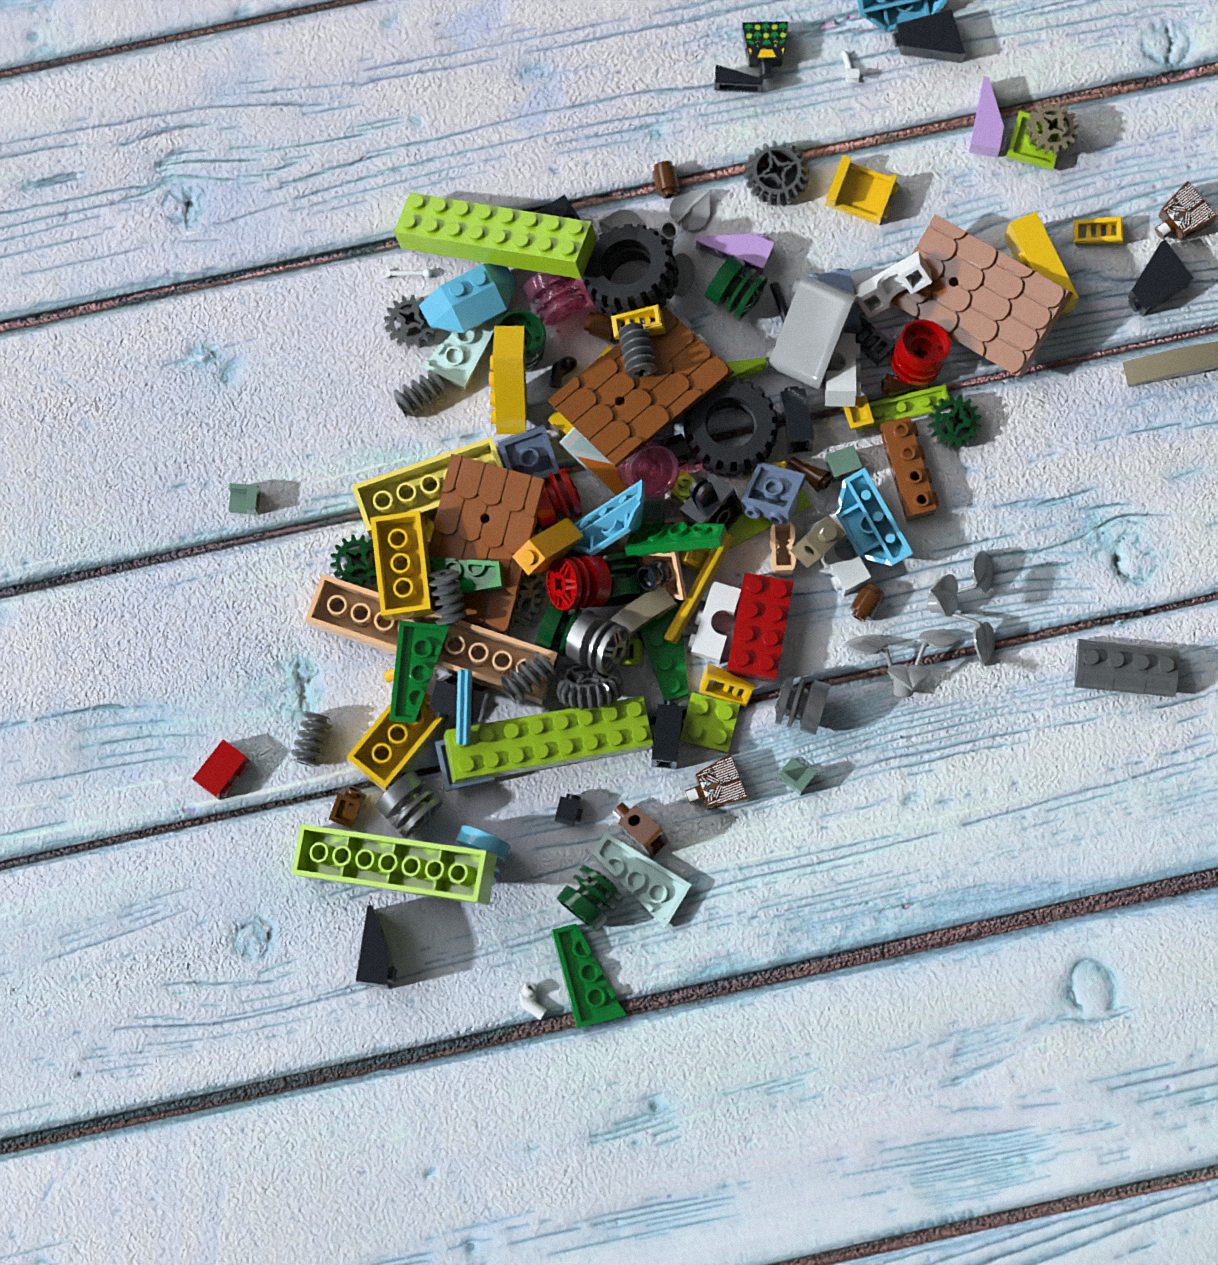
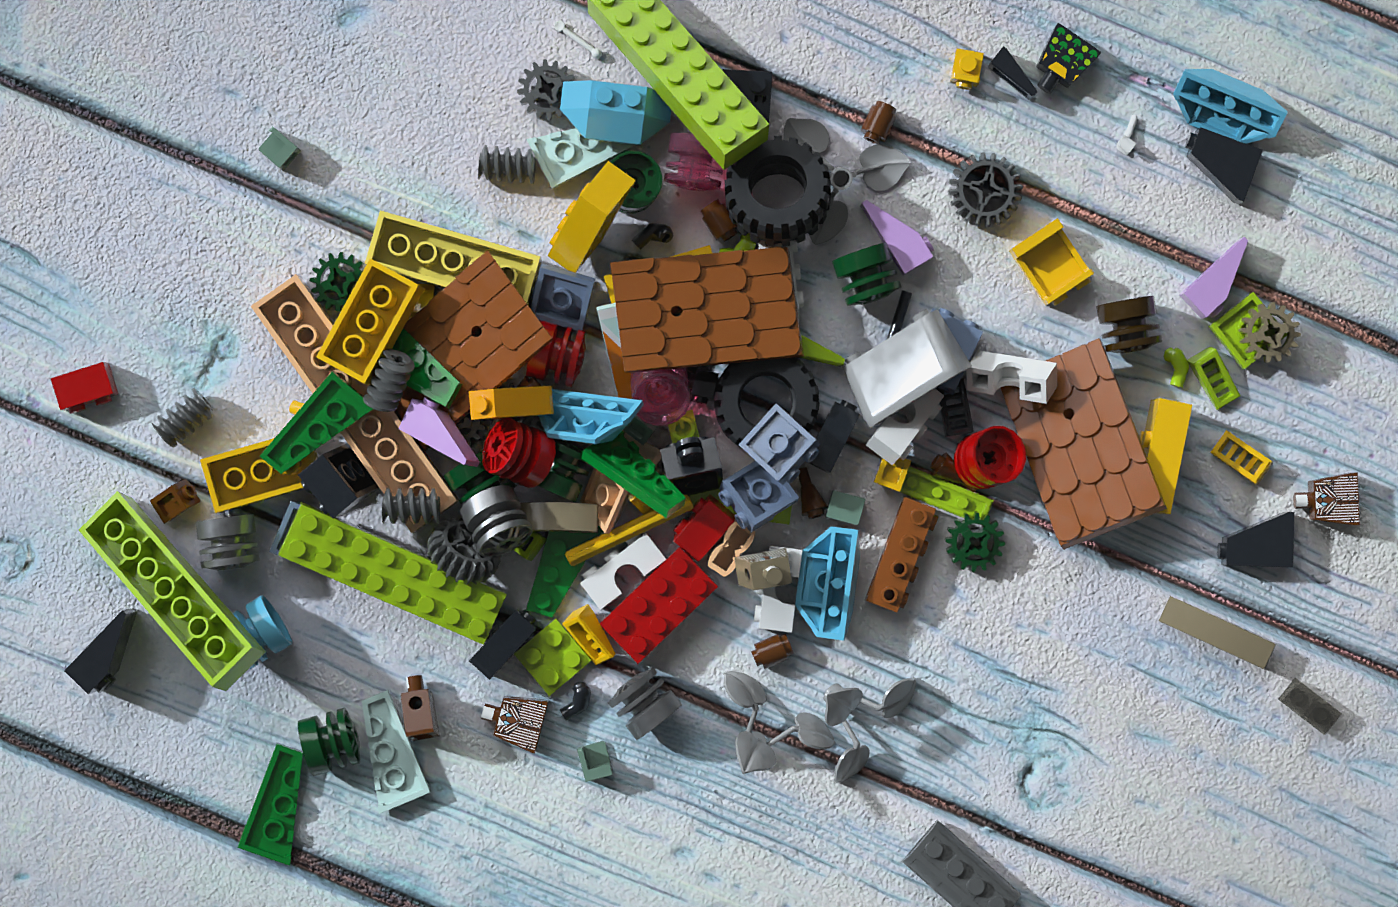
camera: 30 degrees right, 10 degrees up
medium azure axle [456,669,472,745] -> none
white arm [519,982,547,1020] -> none
black plate [554,793,584,826] -> none
yellow slope [611,304,666,339] -> none
dark grey piece [618,322,657,379] -> none
black wheel [637,559,672,591] -> none
none -> lavender slope [398,397,480,467]
none -> black arm [560,681,591,721]
none -> red brick [673,494,735,562]
none -> sand blue plate [739,404,820,485]
none -> yellow bracket [950,48,984,90]
none -> dark brown wheel [1096,296,1162,354]
none -> lime arm [1163,348,1189,388]
none -> lime slope [1187,347,1240,410]

